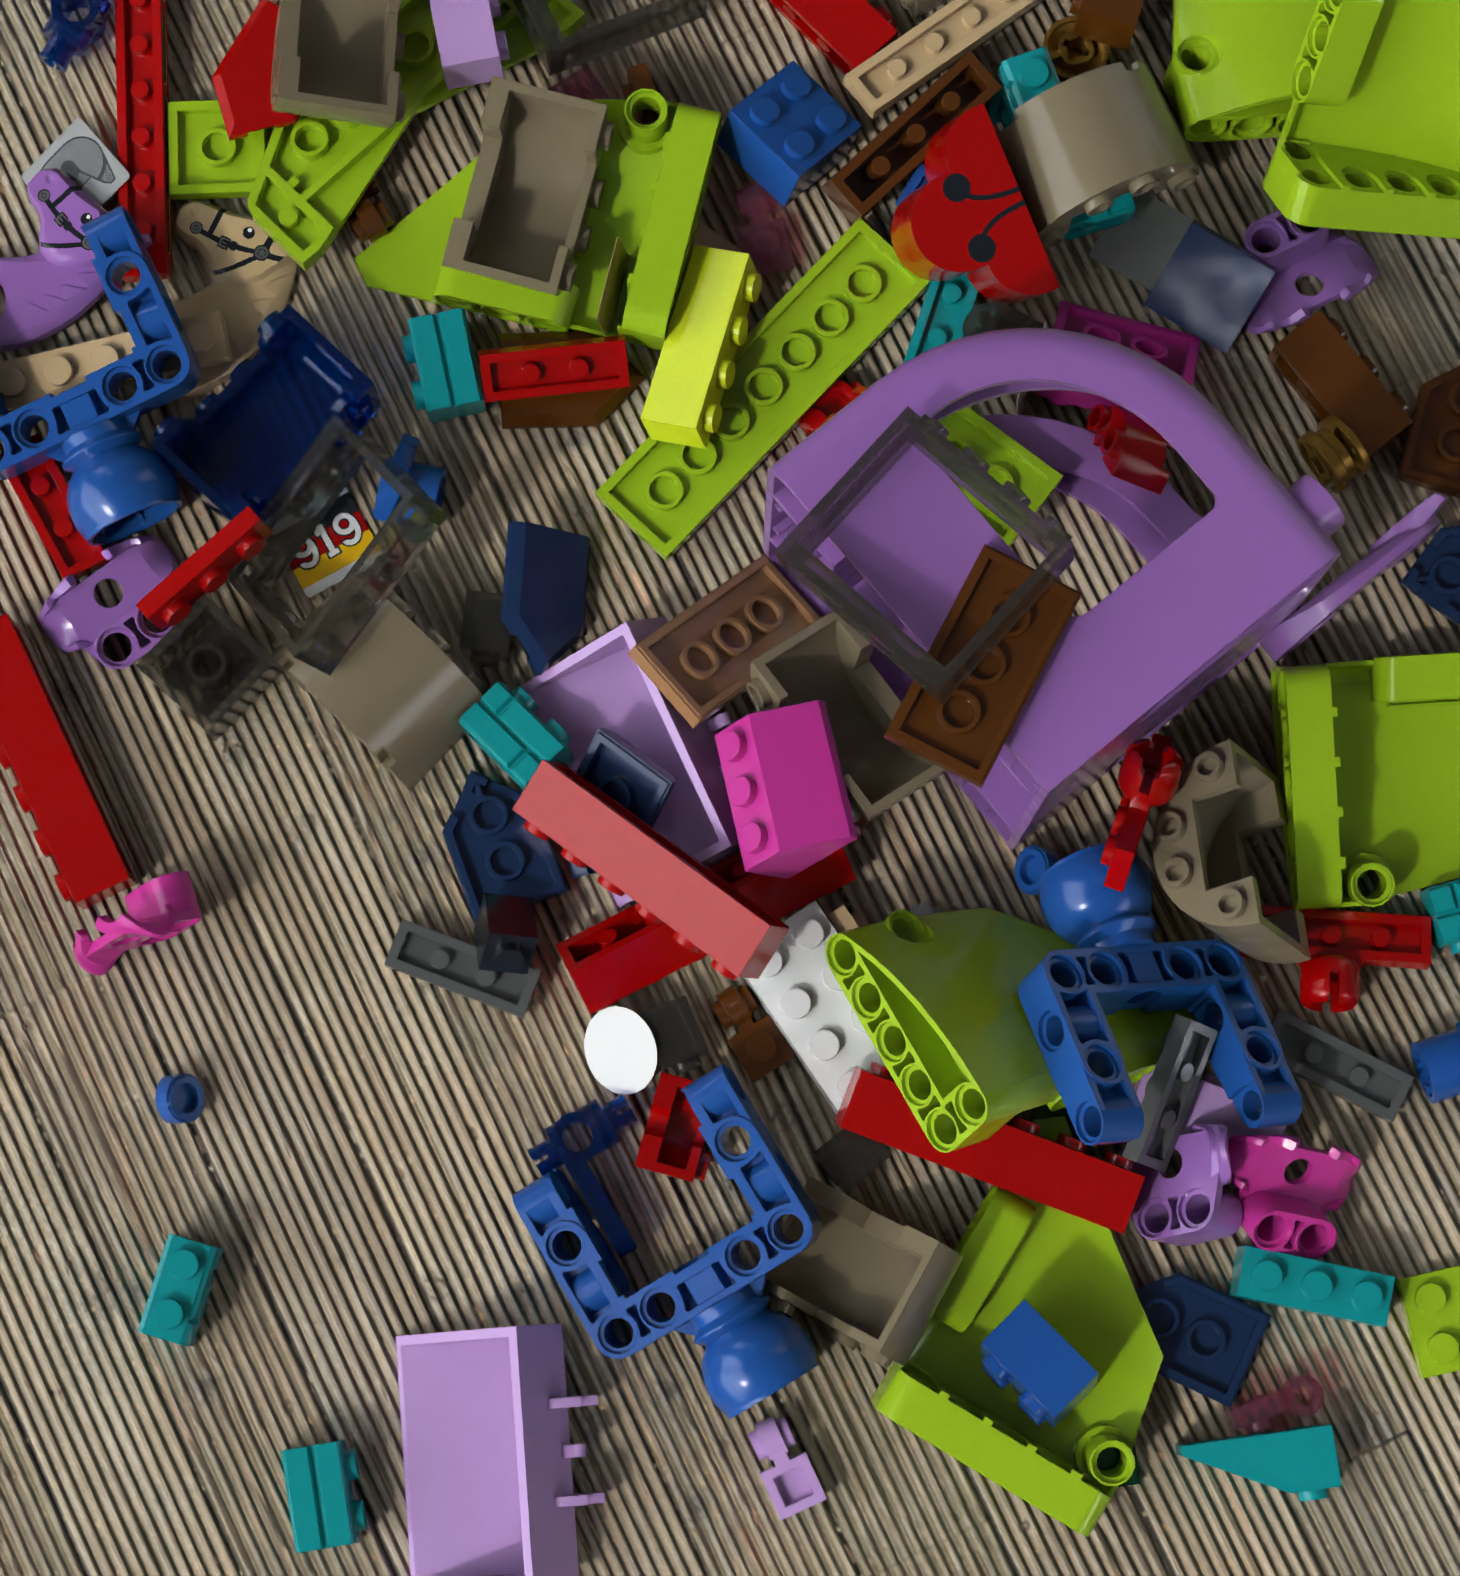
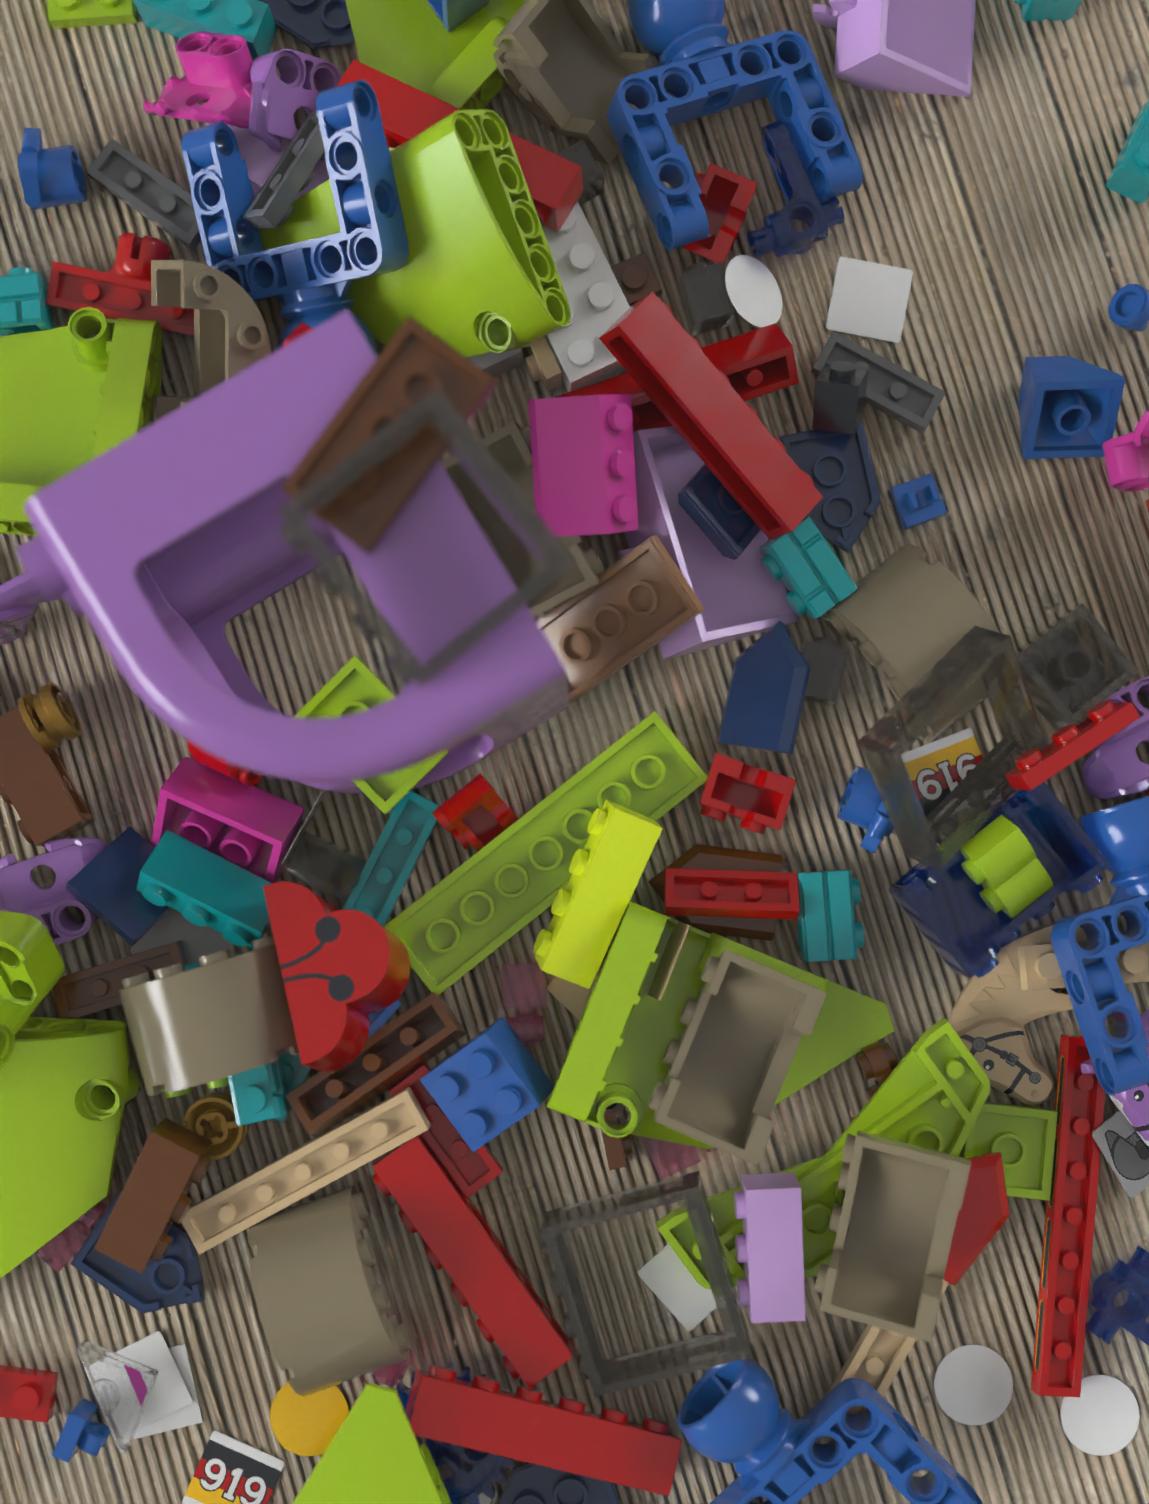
camera: 170 degrees left, 5 degrees up
none -> reddish brown plate [52,941,187,1019]
none -> teal brick [136,830,271,949]
none -> red plate [389,1063,503,1199]
none -> red cylinder [699,753,796,835]
none -> white sticker [826,256,913,343]
none -> blue tile [888,473,947,531]
none -> lime brick [960,814,1054,919]
none -> blue slope [1019,356,1125,459]

